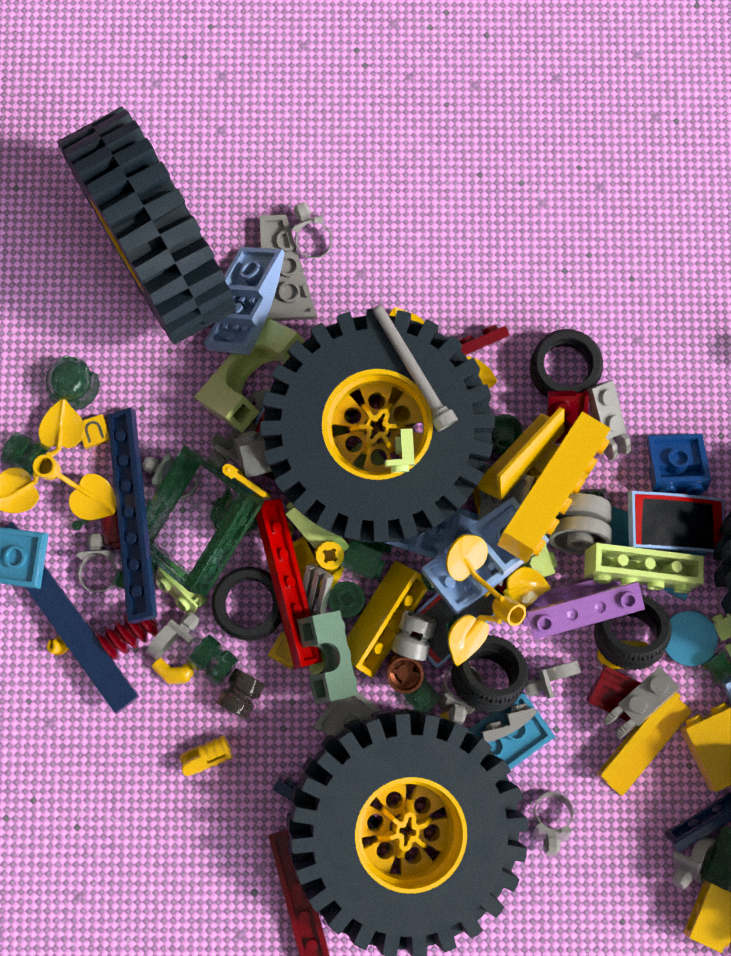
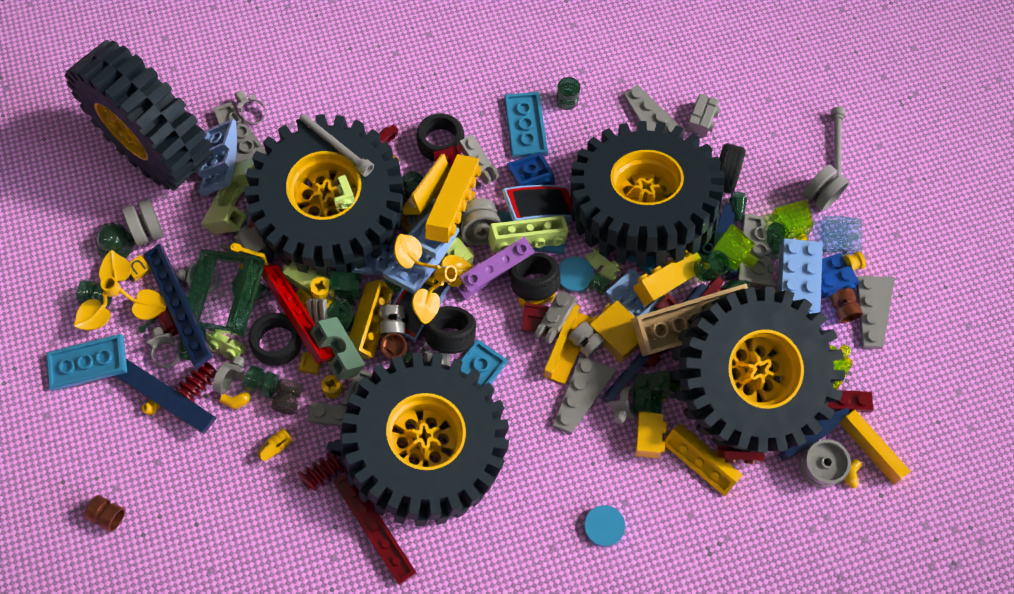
camera: 20 degrees left, 15 degrees down
light grey slope [480,703,536,742] -> none
light grey piece [525,660,581,699] -> none
light grey piece [532,791,574,856] -> none
none -> light grey wheel [123,198,164,247]
none -> dark red piece [298,452,345,493]
none -> light grey hinge [308,402,347,427]
none -> yellow wheel [321,375,343,399]
none -> dark azure tile [504,92,548,159]
none -> light grey wing [553,356,617,435]
none -> light grey wheel [568,321,605,358]

